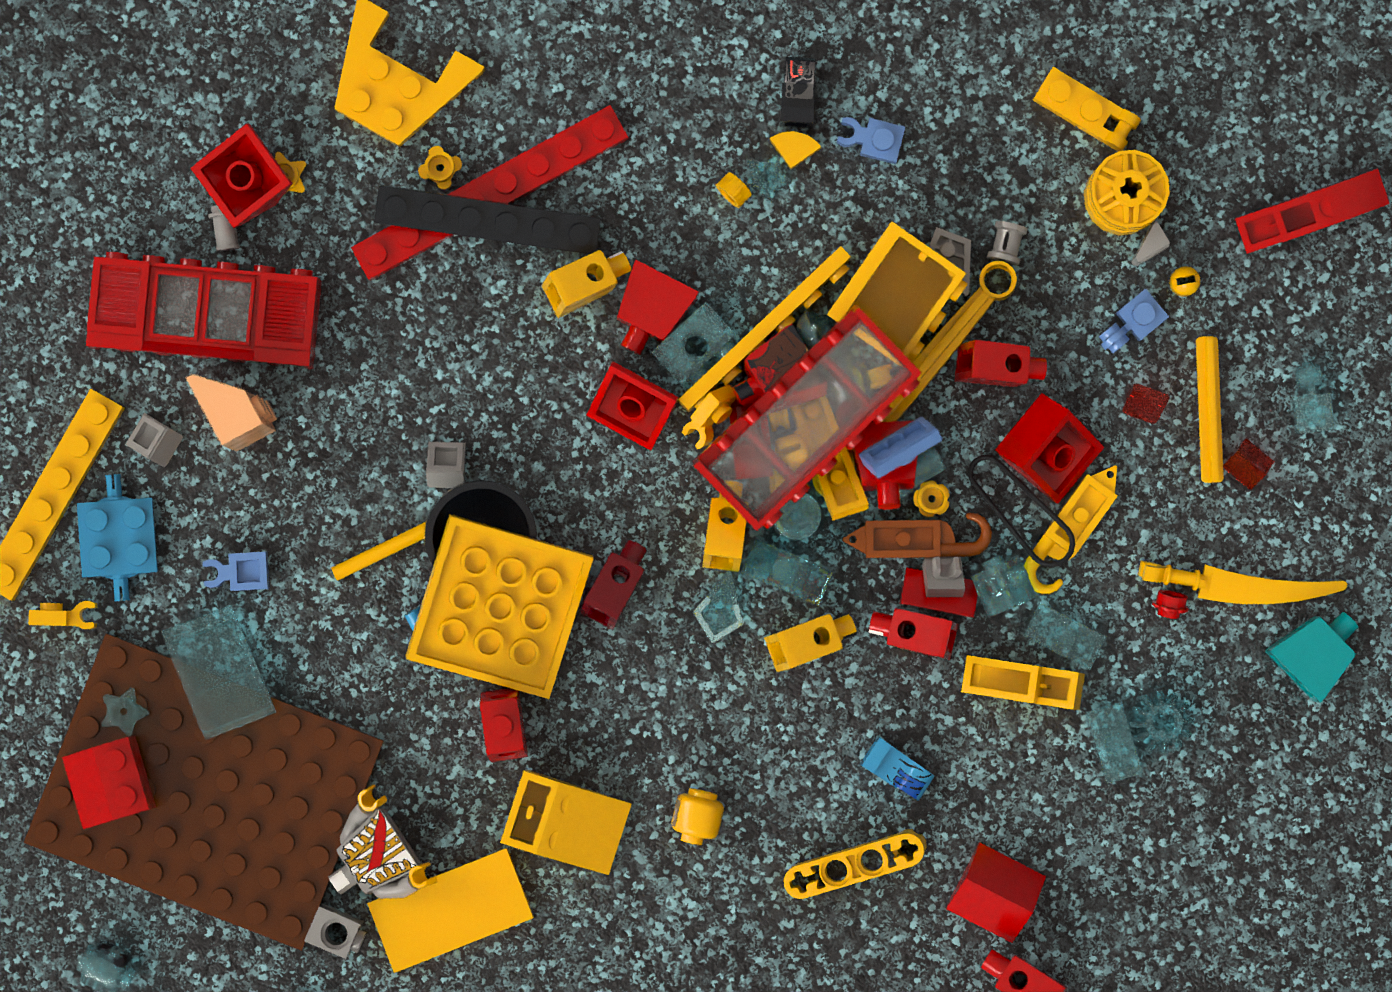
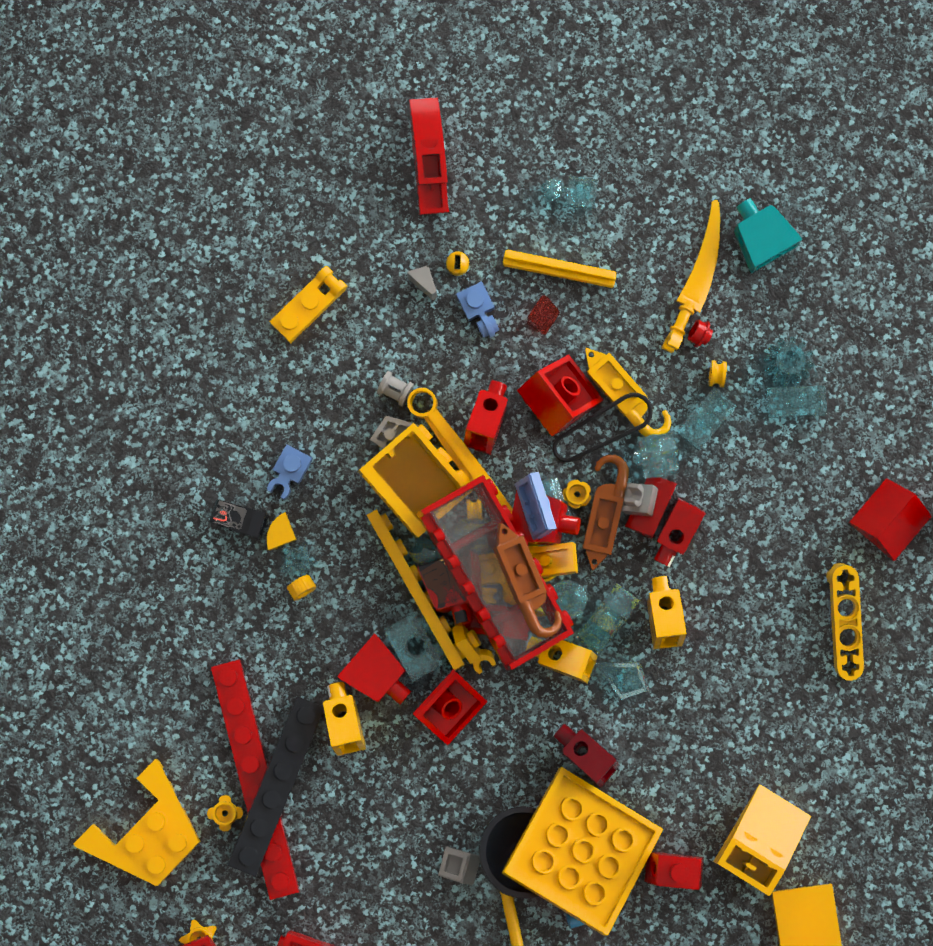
camera: 70 degrees left, 5 degrees down
yellow head [671,788,724,845] -> none
dark azure leg [860,737,935,801] -> none
yellow slope [961,655,1085,710] -> none
yellow wheel [1084,150,1170,235] -> none
clear red slope [1223,438,1274,490] -> none
none -> dark orange plate [493,523,562,638]
none -> yellow bush [709,360,727,388]

